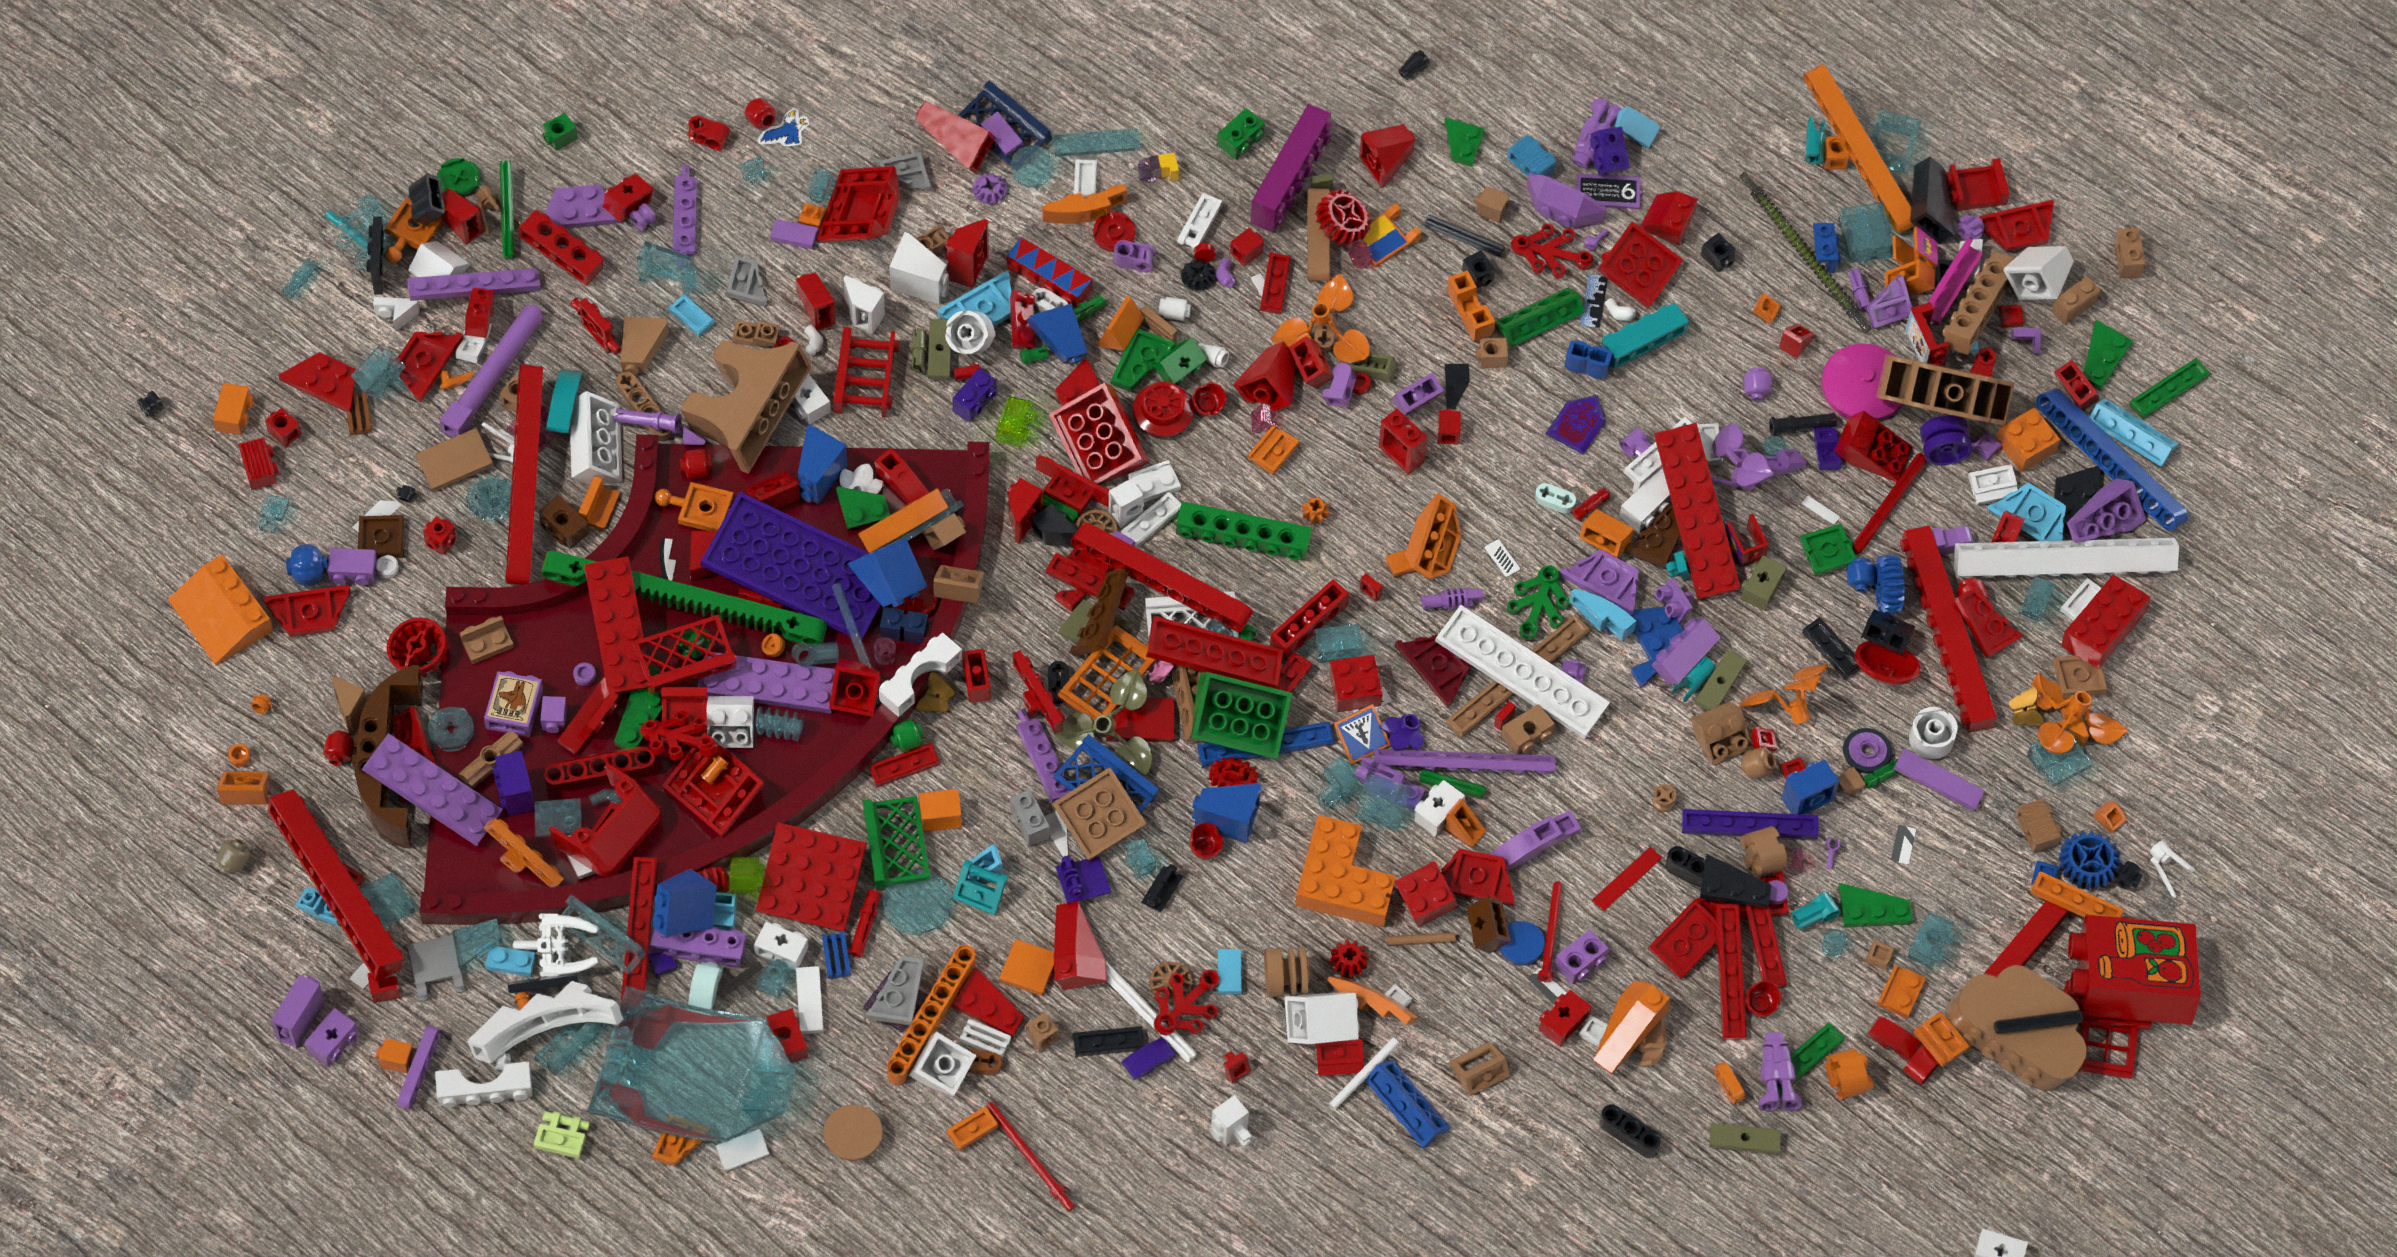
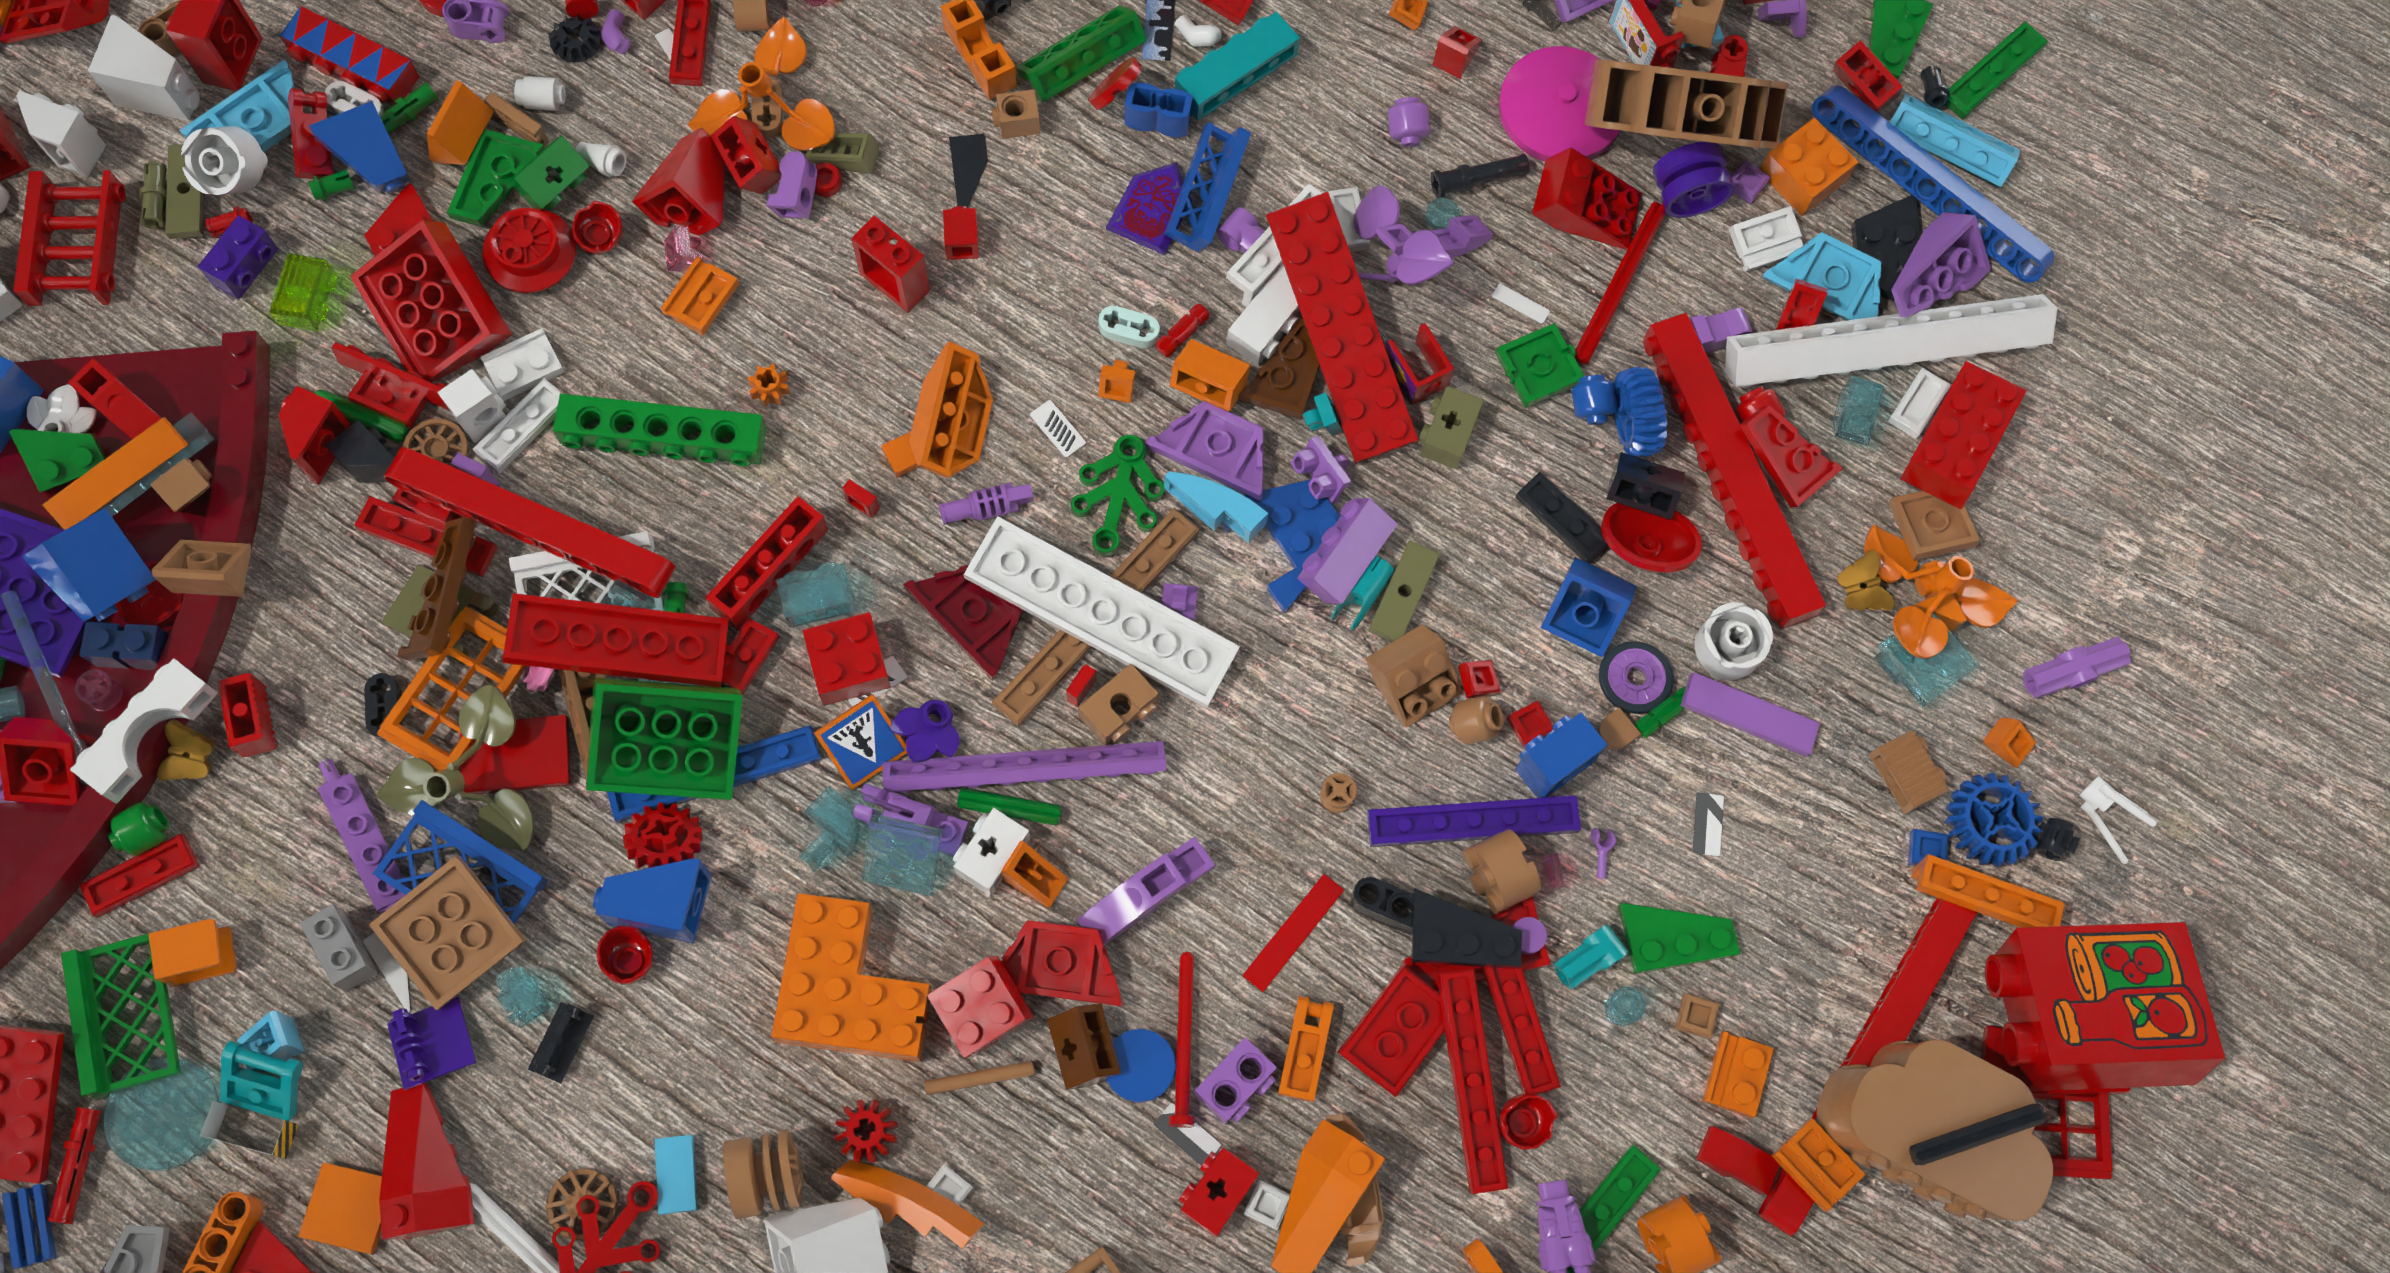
camera: 10 degrees left, 10 degrees up
red plate [1012,650,1065,734] -> none
red tile [1054,589,1086,612] -> none
medium lavender brick [1391,372,1444,415] -> none
orange plant [1739,664,1829,724] -> none
dark purple slope [1813,427,1842,470] -> none
clear light blue brick [1907,912,1955,969] -> none
none -> sticker [200,1101,299,1159]
none -> red tile [1088,56,1142,110]
none -> orange tile [1098,359,1135,403]
none -> blue fence [1164,122,1251,252]
none -> orange plate [1277,995,1334,1103]
none -> blue slope [1540,557,1637,657]
none -> black pin [1920,66,1950,107]
none -> medium lavender piece [2023,637,2131,699]

